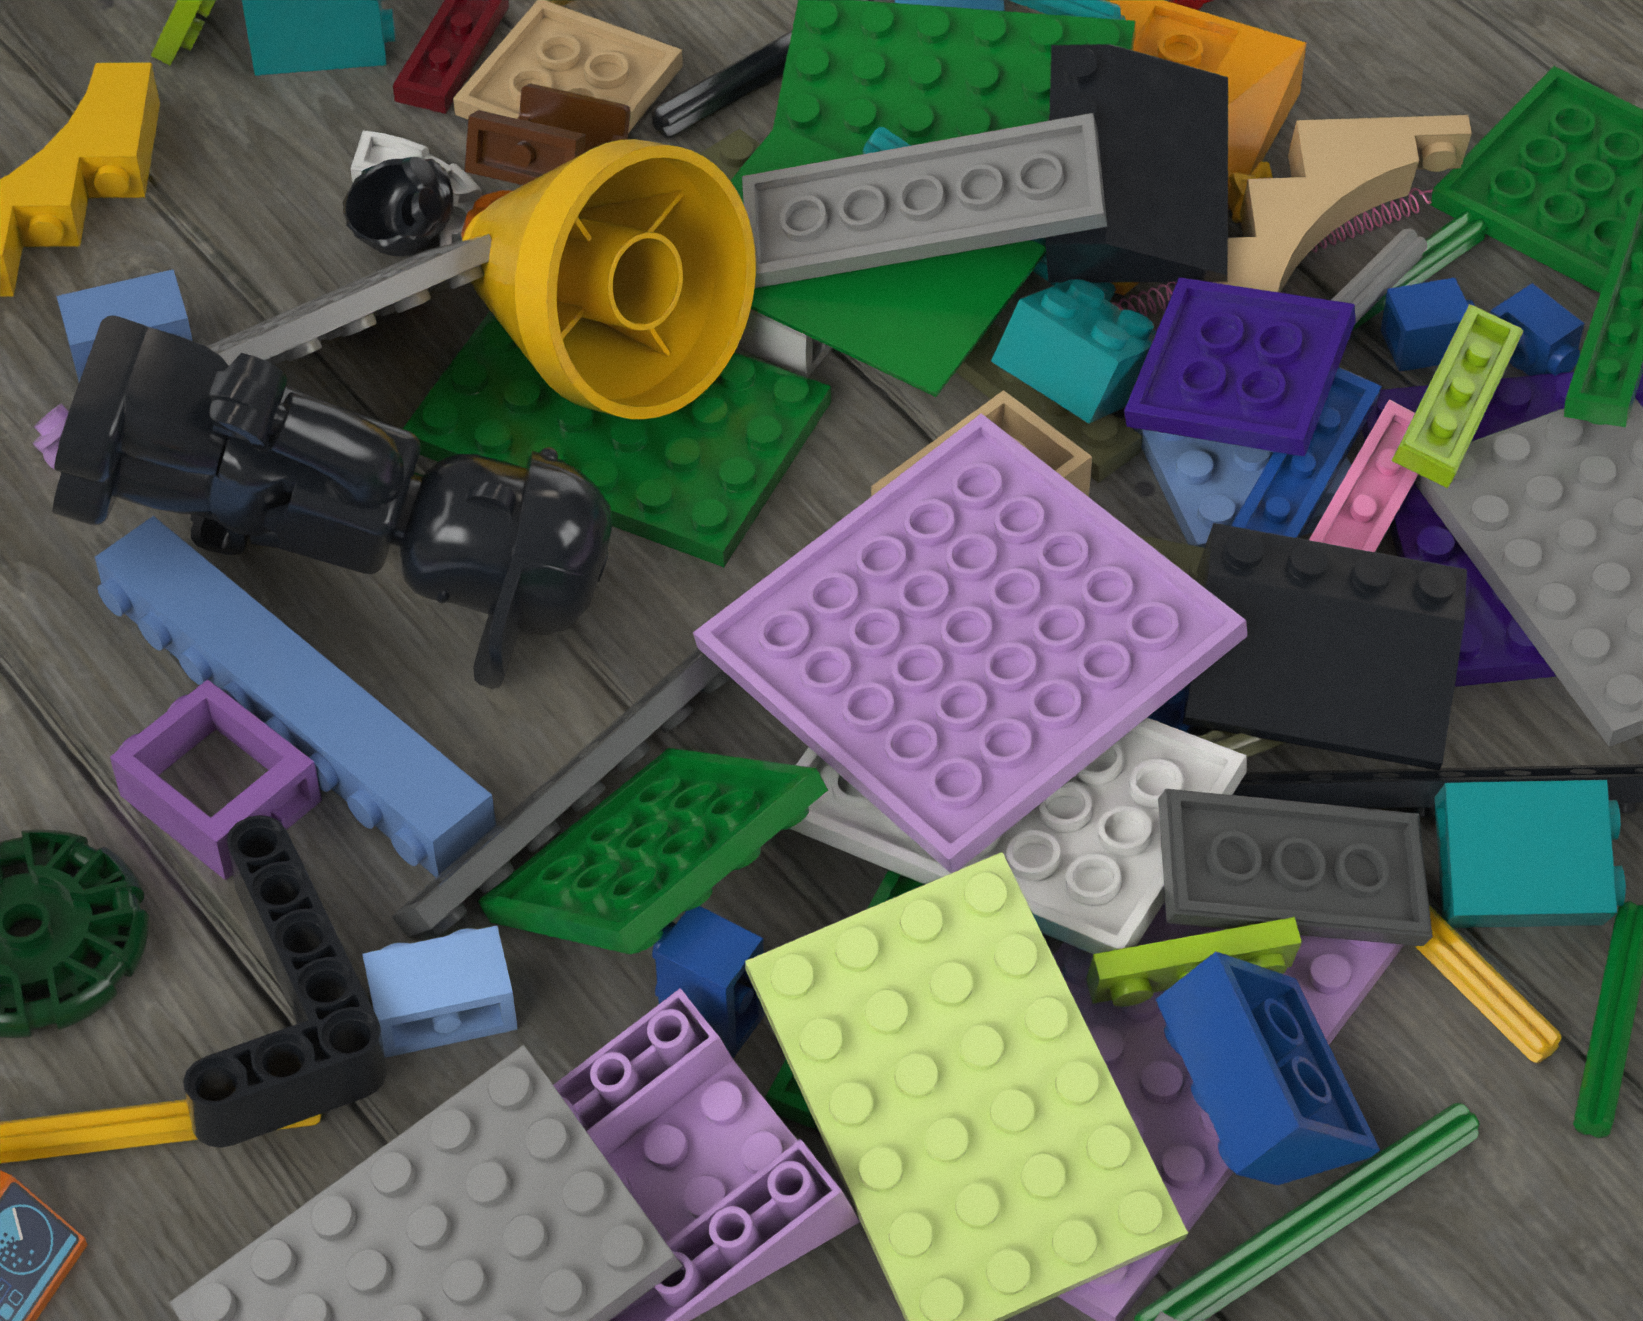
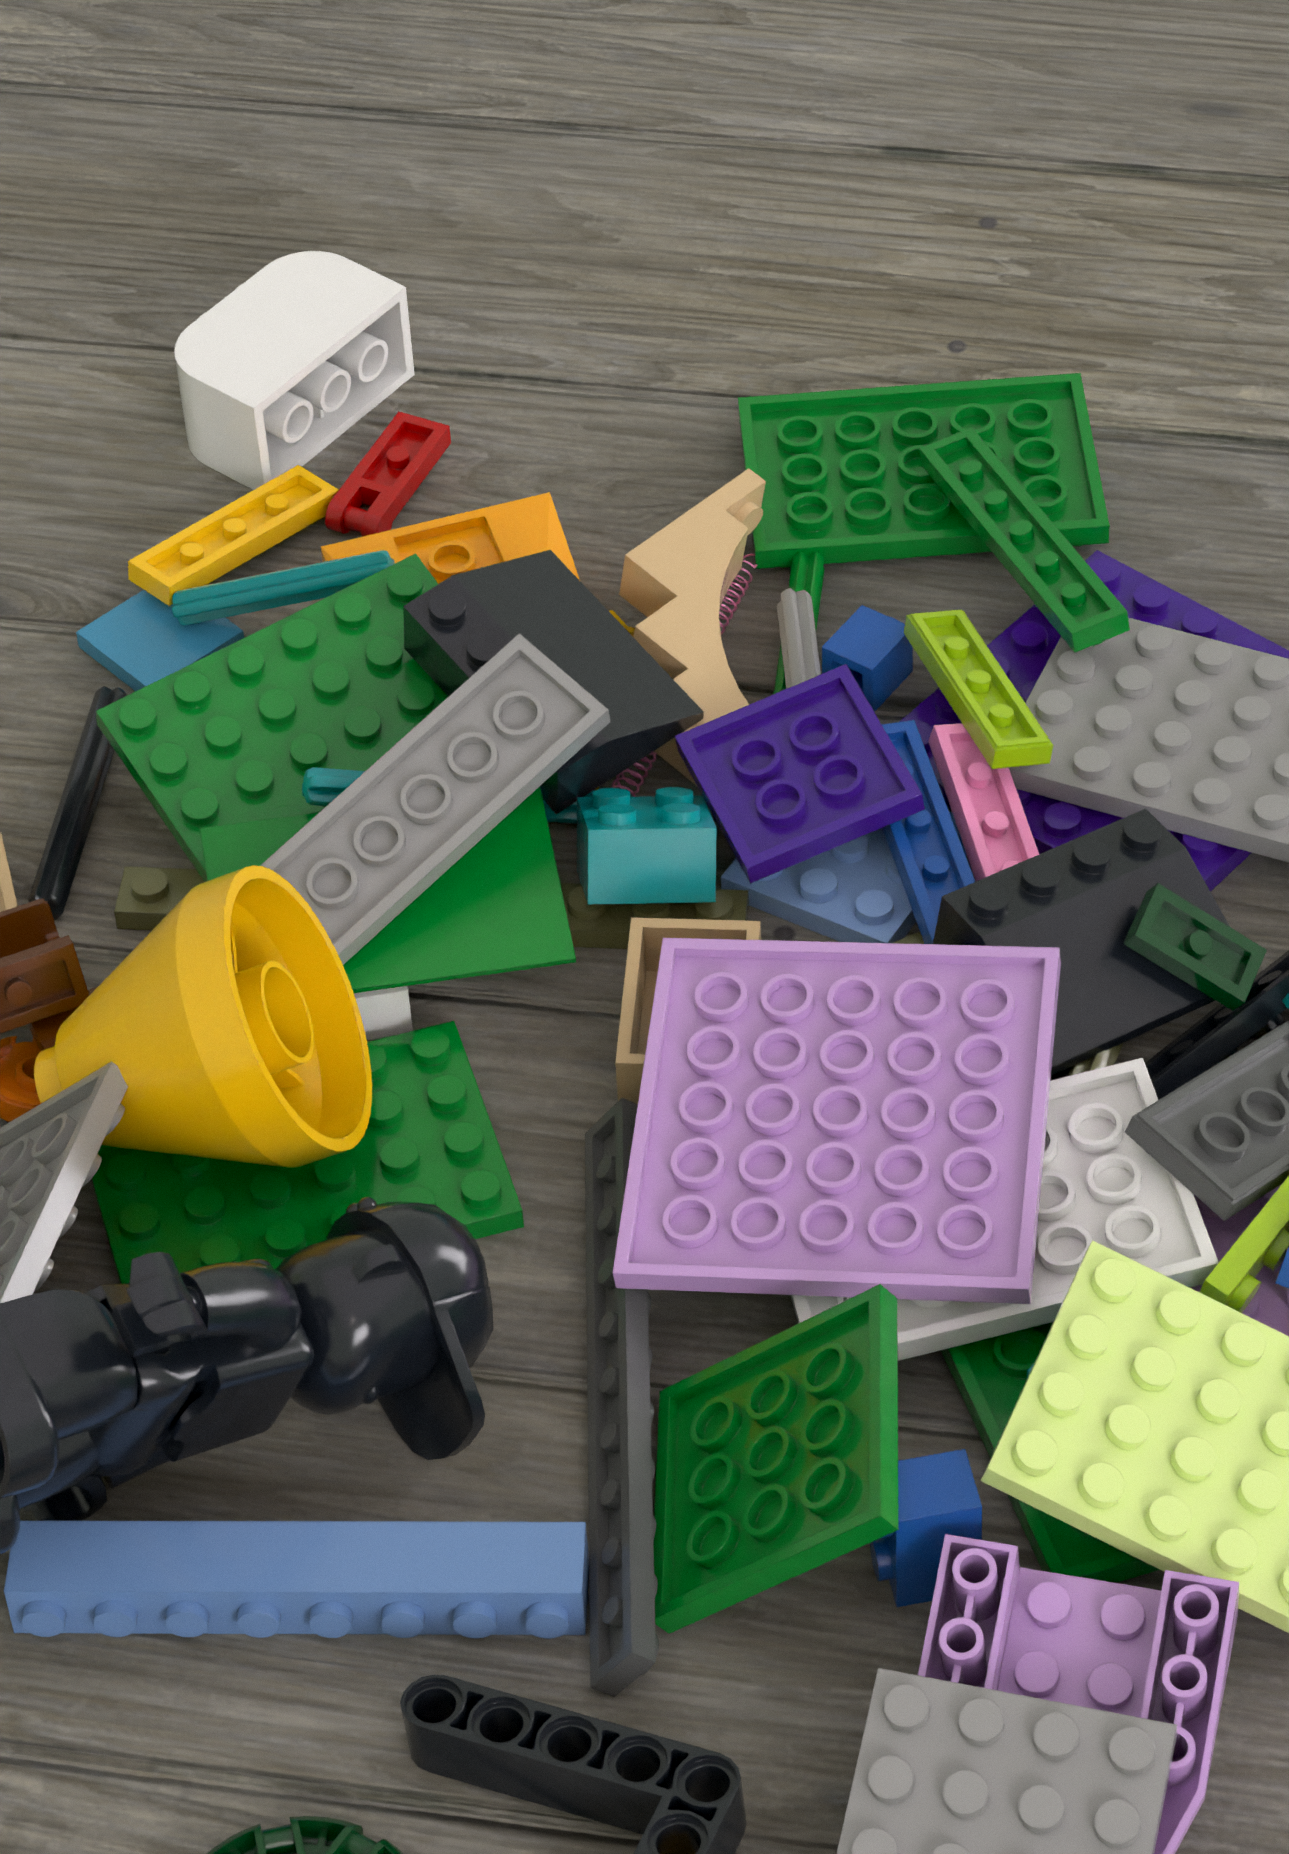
camera: 40 degrees left, 5 degrees down
medium lavender window [110,679,322,881] -> none
light blue brick [362,926,518,1058] -> none
blue brick [1490,283,1584,376] -> none
none -> dark green plate [1123,883,1267,1011]

